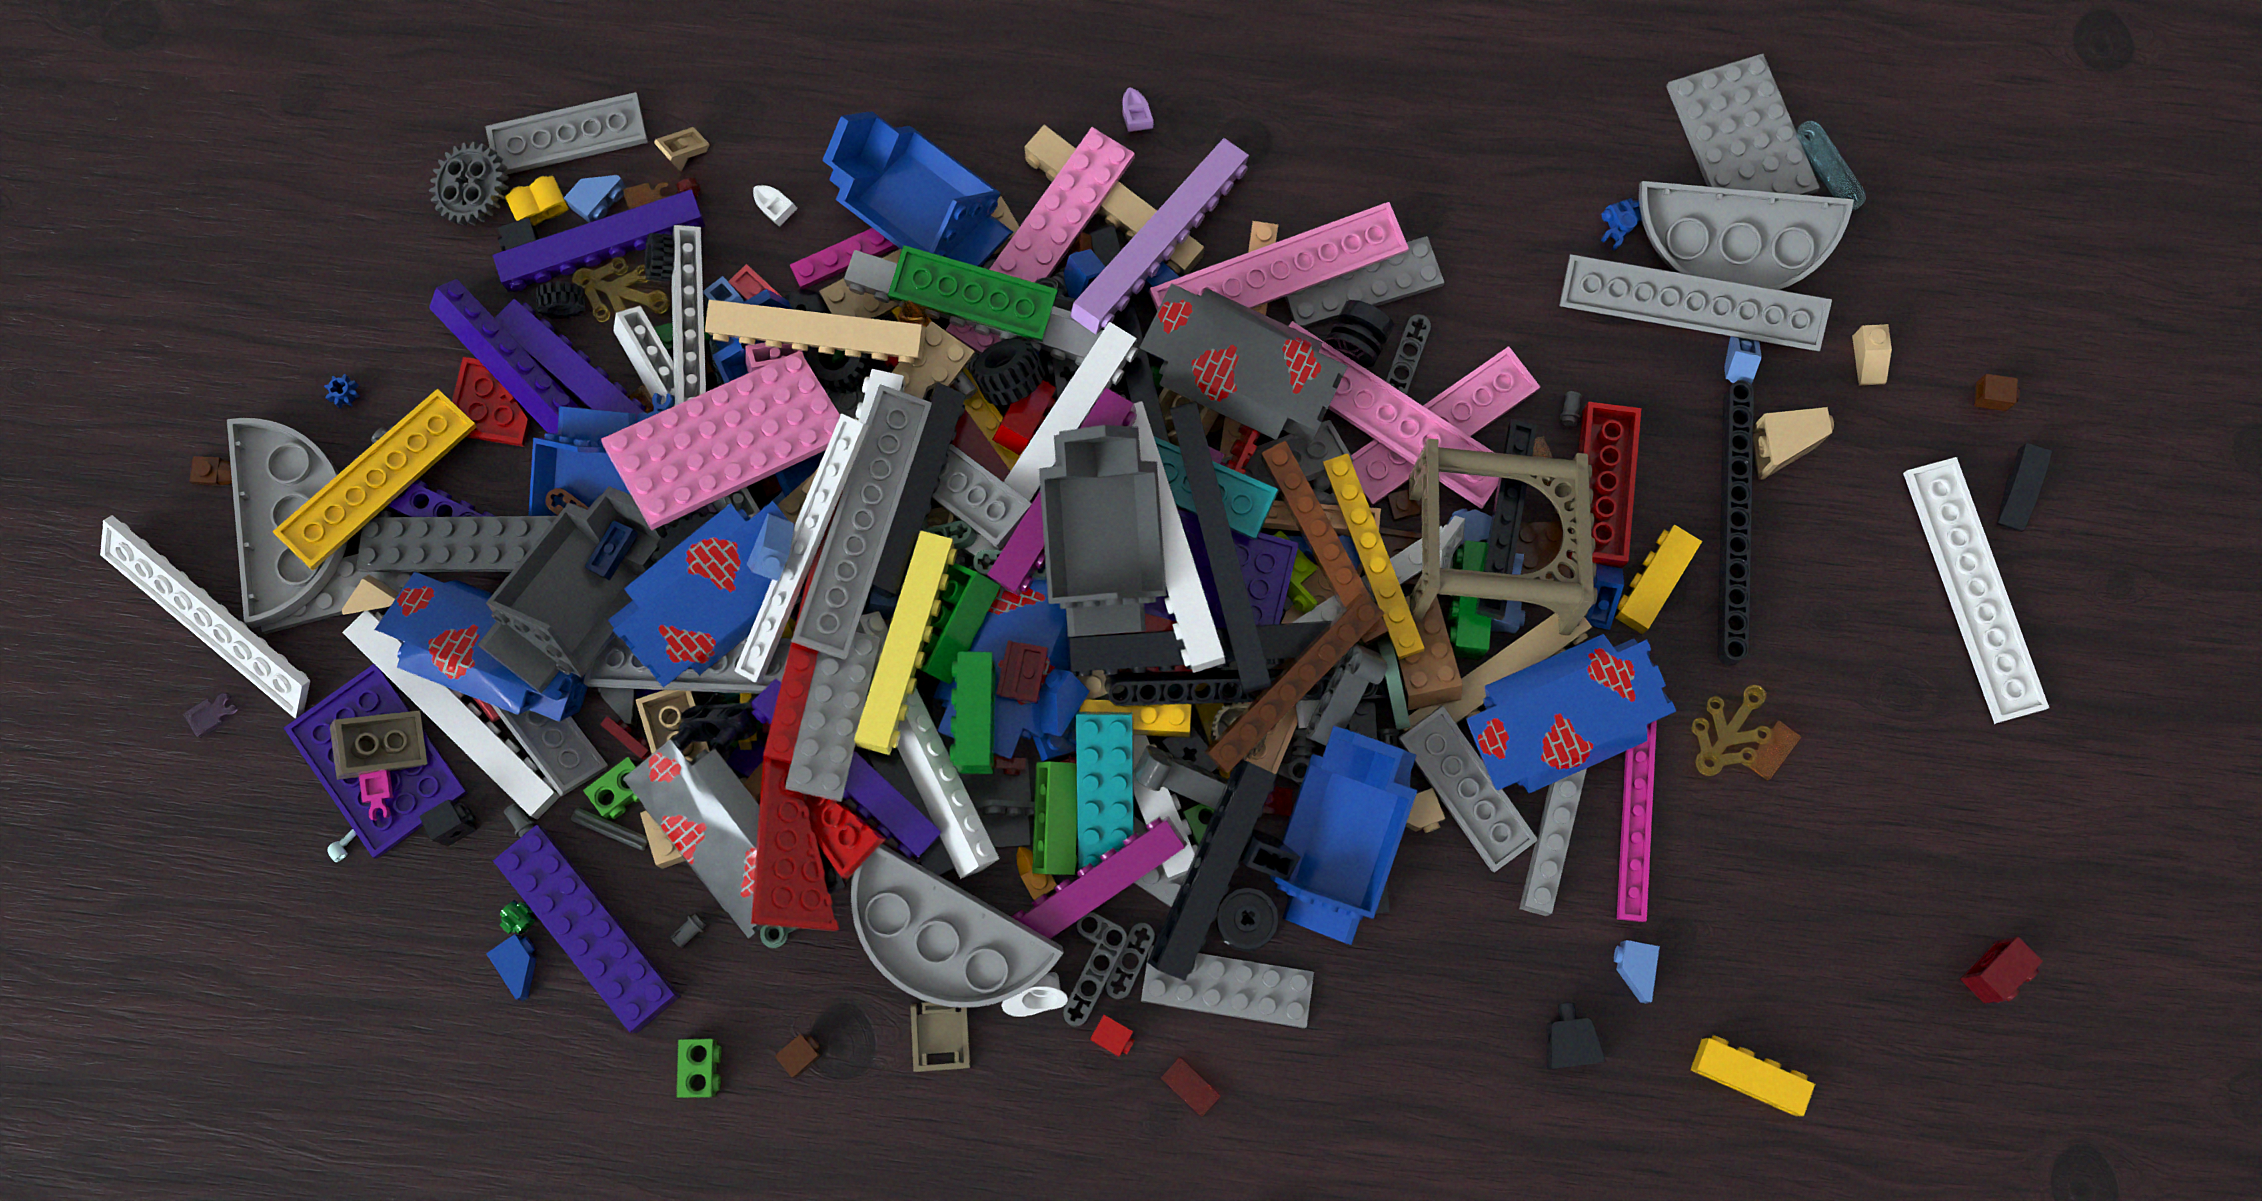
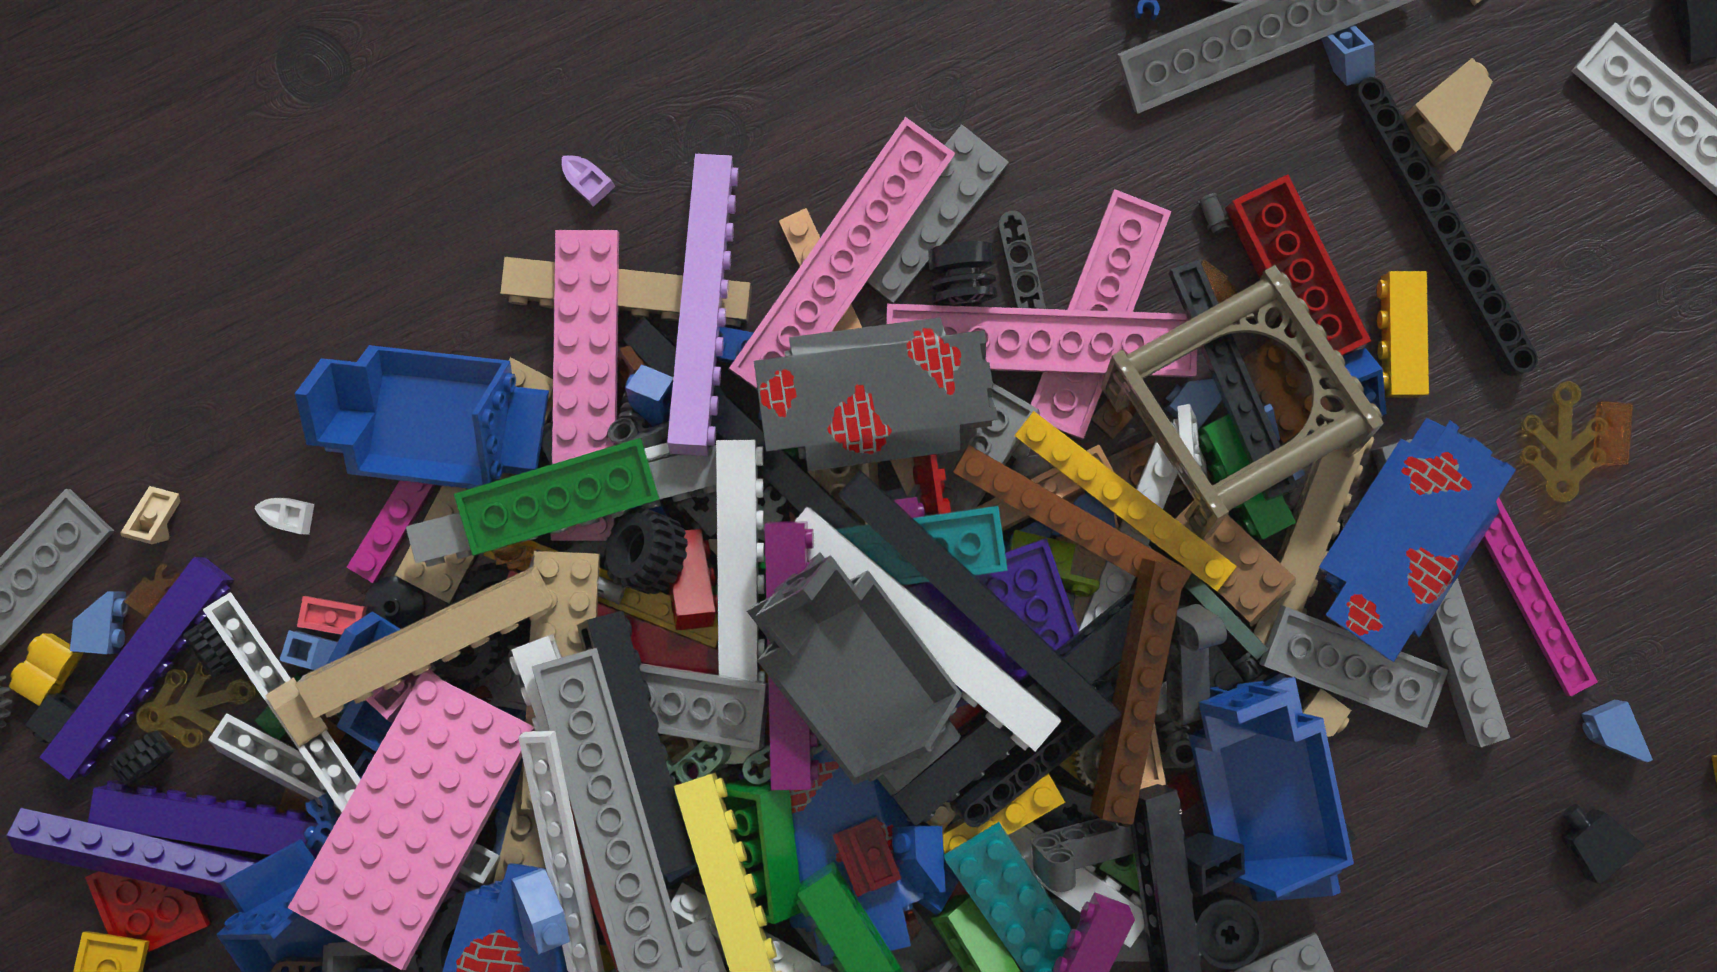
camera: 30 degrees left, 10 degrees up
clear red plate [676,178,701,197] -> none
none -> tan slope [265,677,328,747]

